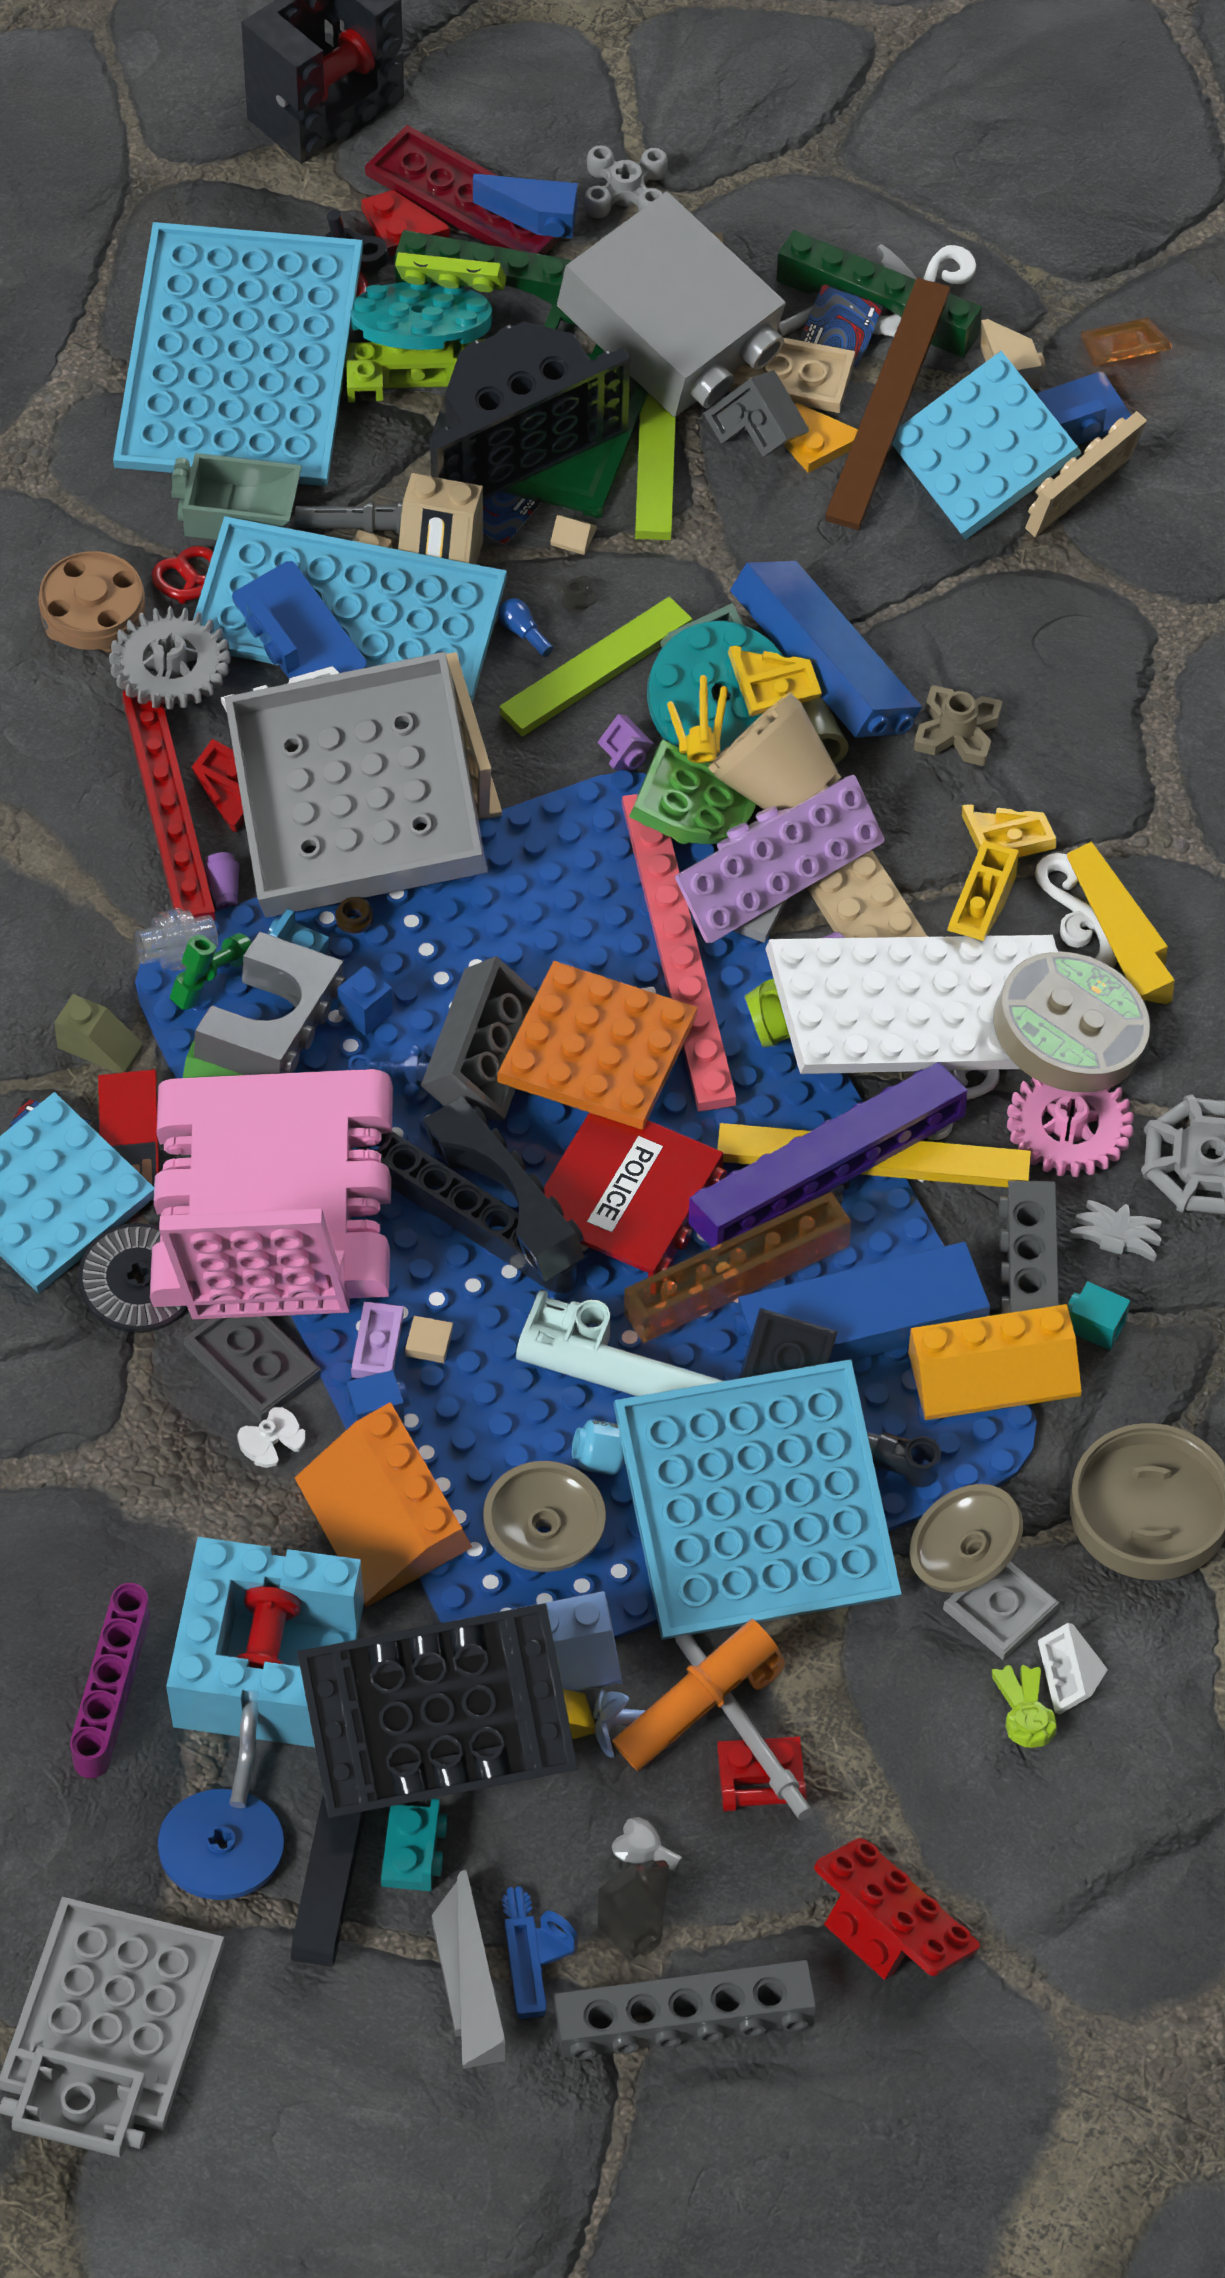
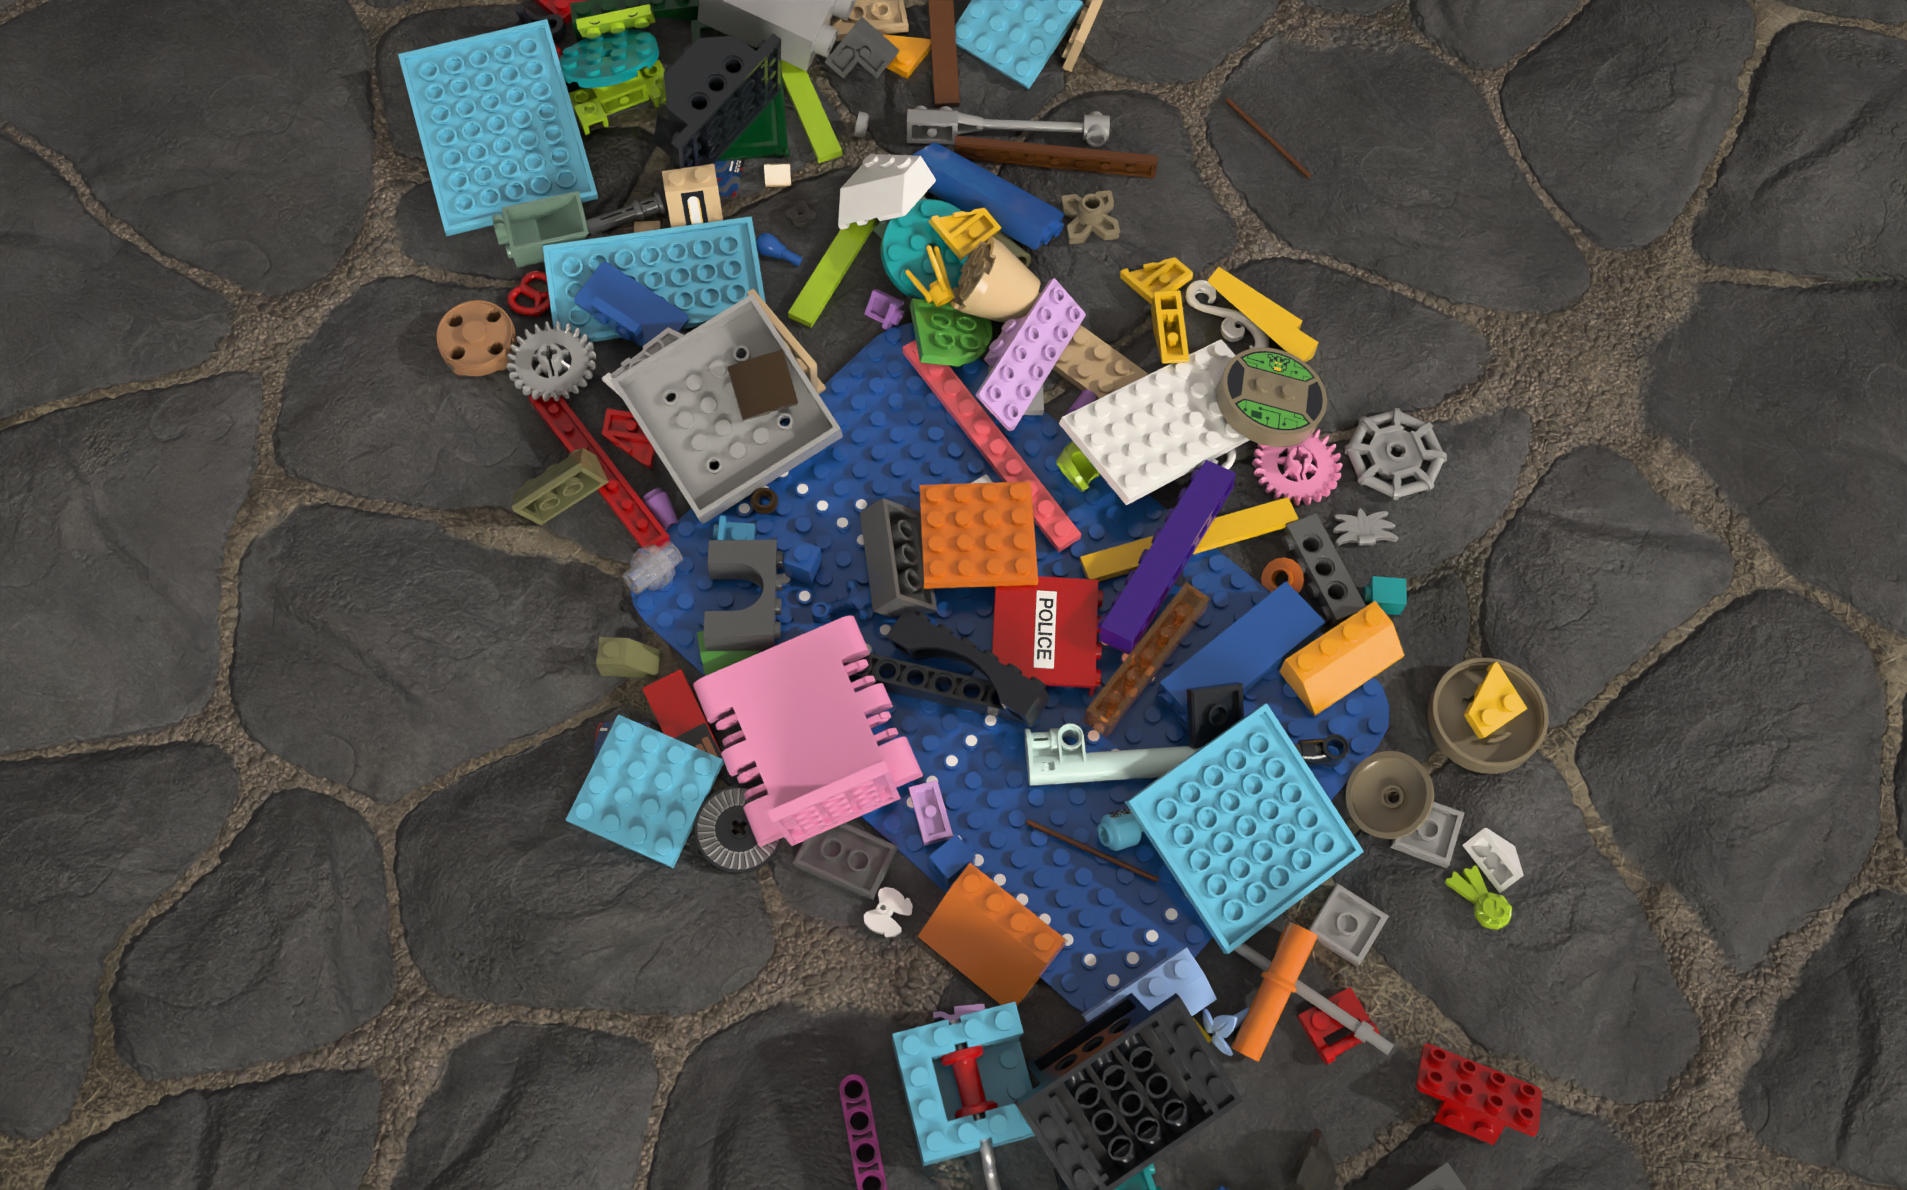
camera: 25 degrees left, 10 degrees up
green bar [169,933,252,1010] -> none
tan tile [405,1316,453,1363] -> none
dark tan dish [483,1461,606,1572] -> none
light grey rock [611,1817,682,1872] -> none
none -> olive slope [511,448,609,525]
none -> dark brown slope [727,350,798,421]
none -> white wedge [838,154,936,230]
none -> light grey tile [854,111,869,139]
none -> light grey bar [907,106,1110,147]
none -> reddish brown tile [954,136,1158,178]
none -> reddish brown piece [1026,819,1159,883]
none -> orange piece [1261,557,1304,593]
none -> light grey tile [1308,883,1389,967]
none -> yellow wing [1464,662,1527,739]

